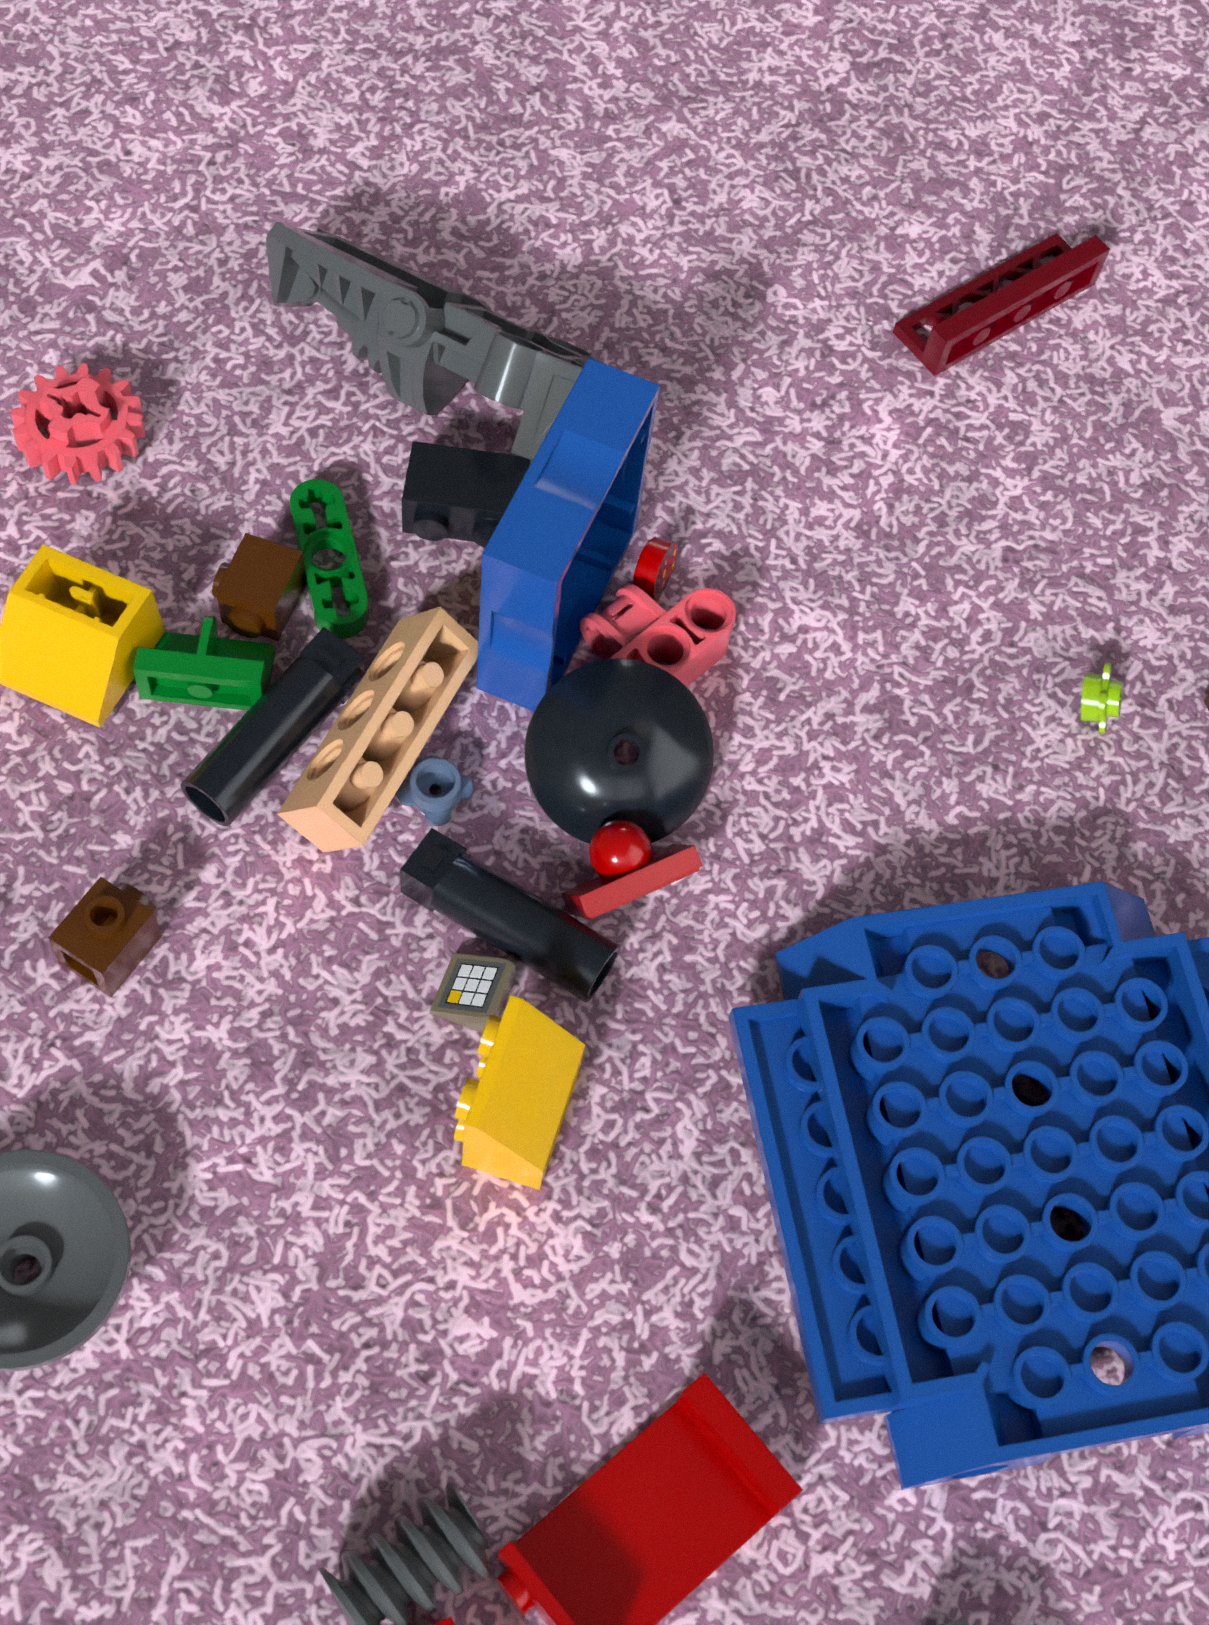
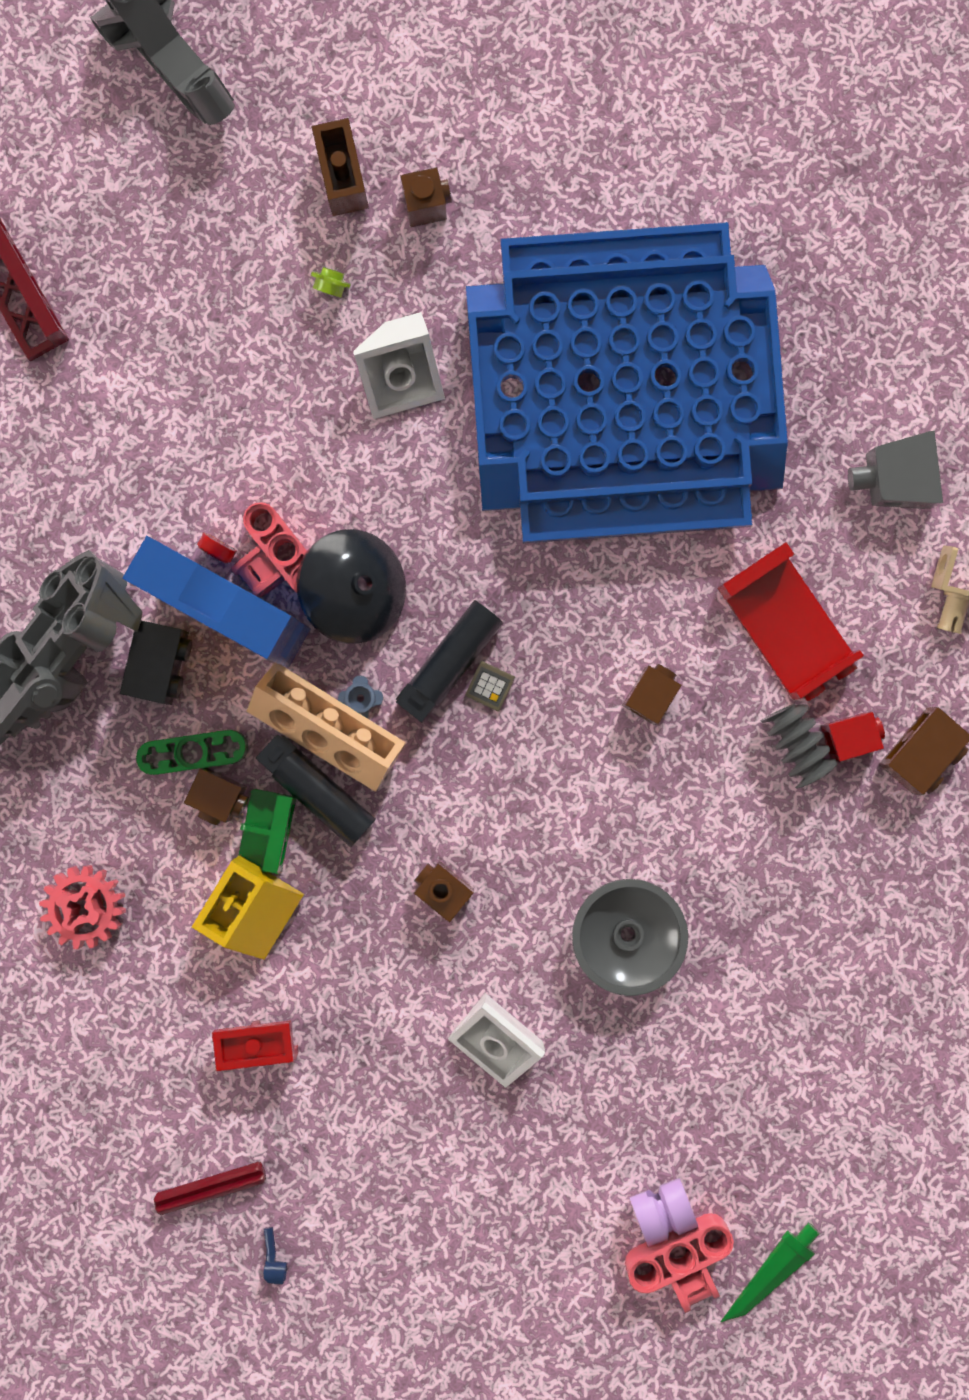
camera: 75 degrees left, 25 degrees up
yellow slope [454,995,585,1190] -> none
red tile [561,819,703,919] -> none
none -> white slope [353,312,445,419]
none -> reddish brown brick [622,664,682,725]

